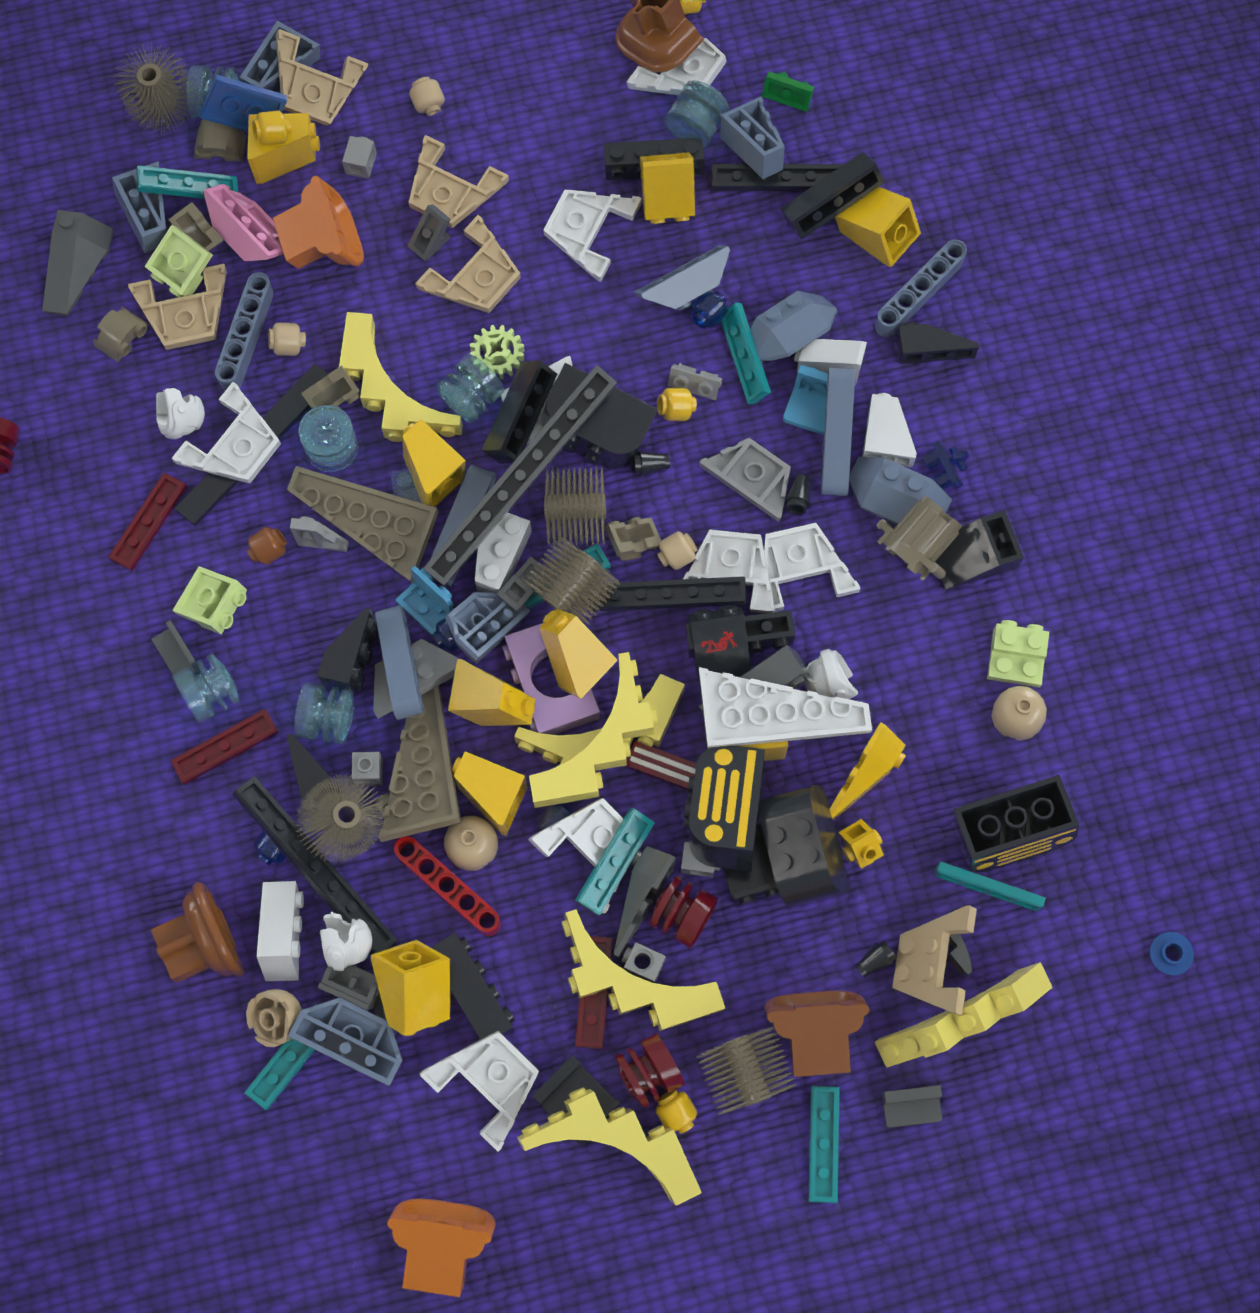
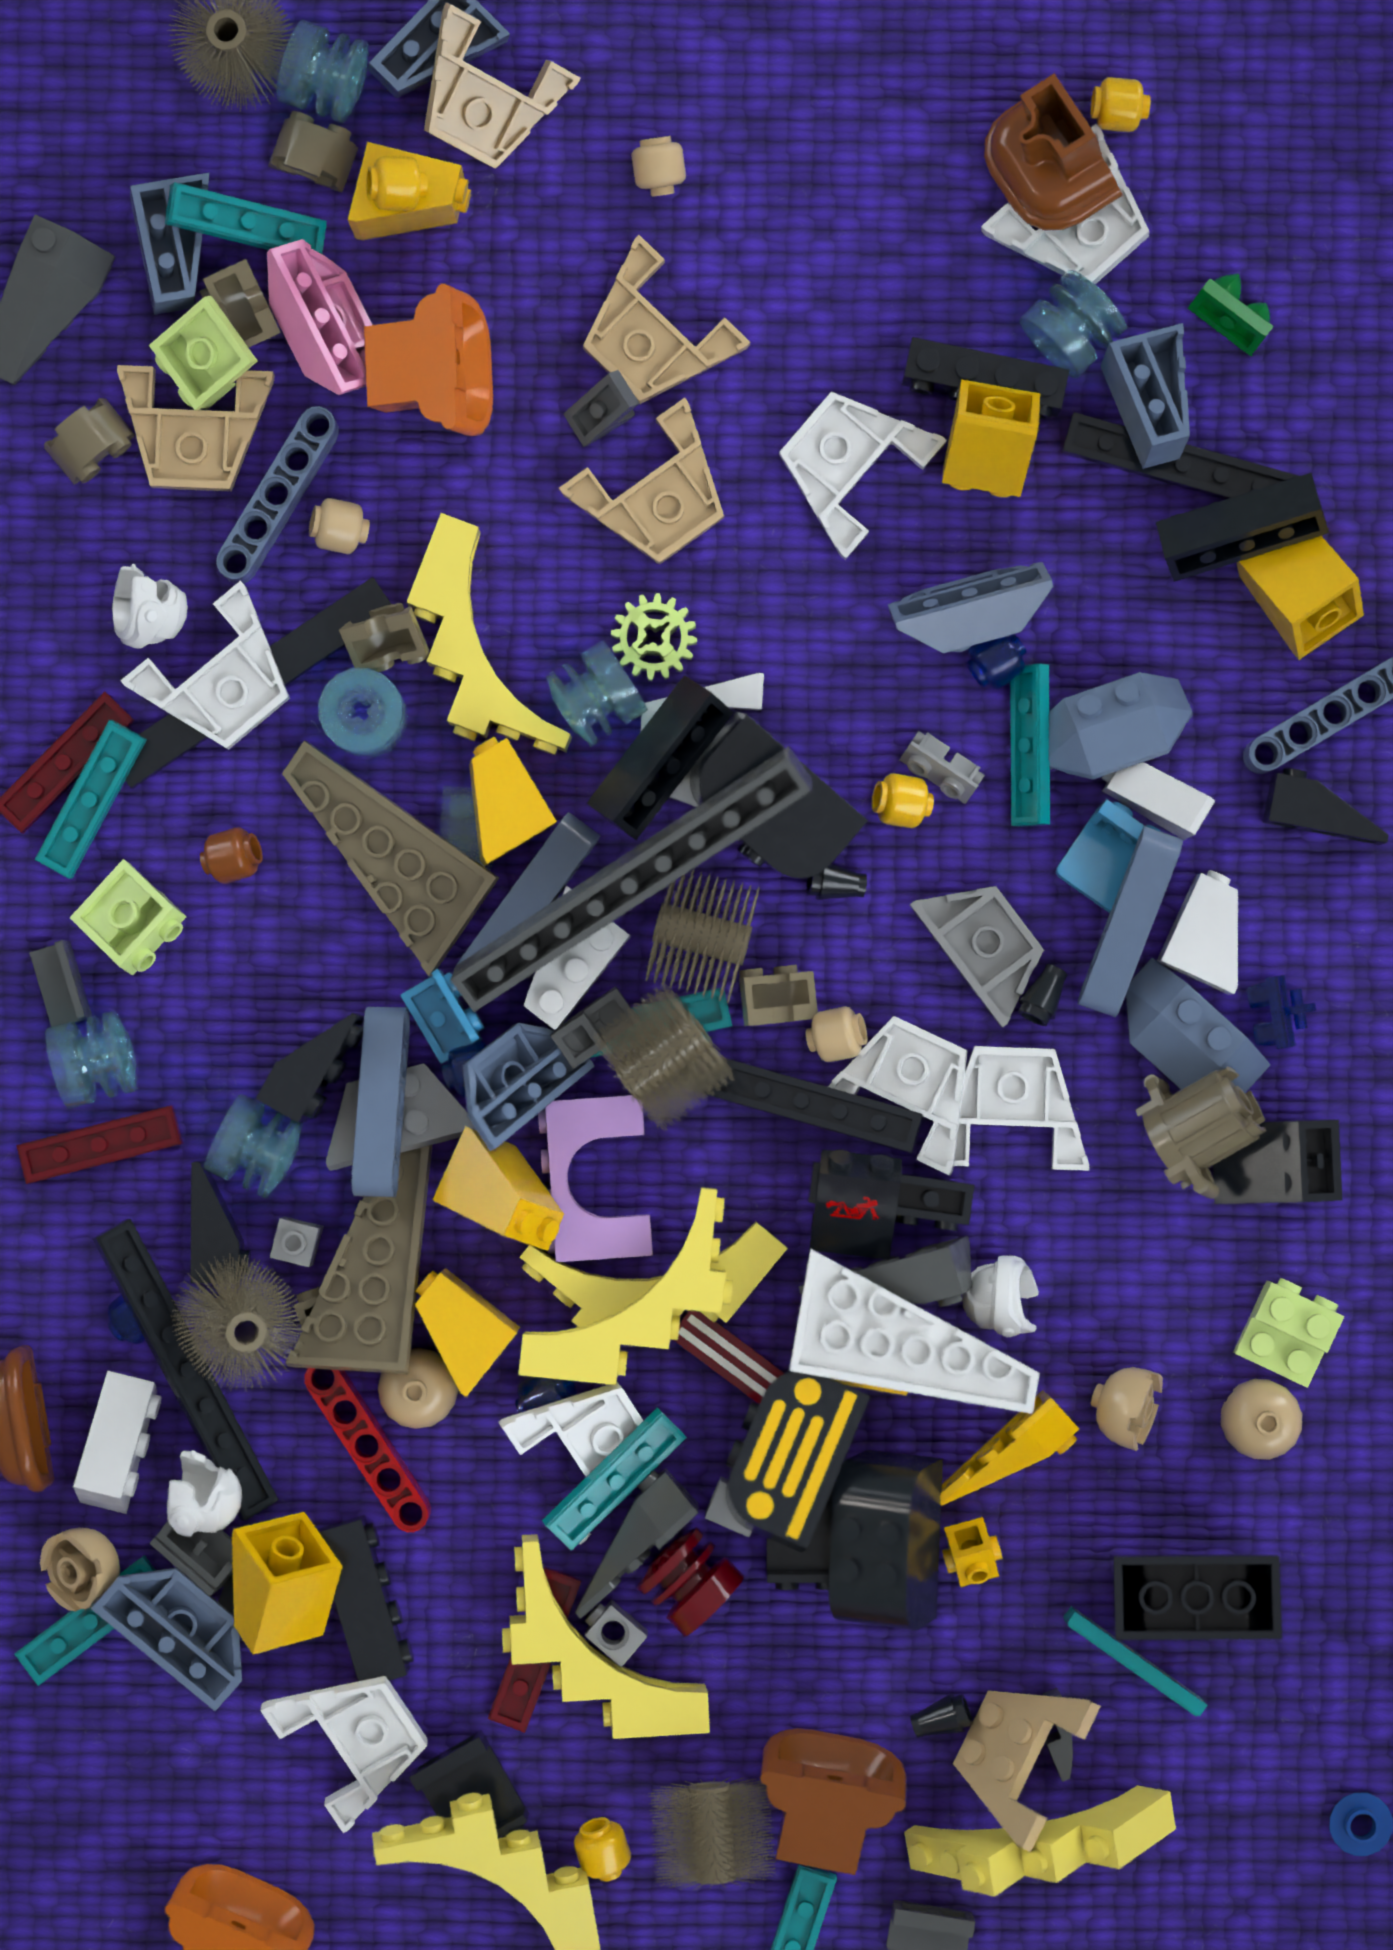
camera: 15 degrees right, 15 degrees up
blue tile [199,74,287,132] -> none
light grey wing [290,516,349,552] -> none
light grey brick [342,136,377,179] -> none
yellow slope [539,609,617,699] -> none
dark red wheel [615,1033,685,1109] -> none
none -> teal tile [35,720,147,879]
none -> tan cylinder [1091,1367,1163,1451]

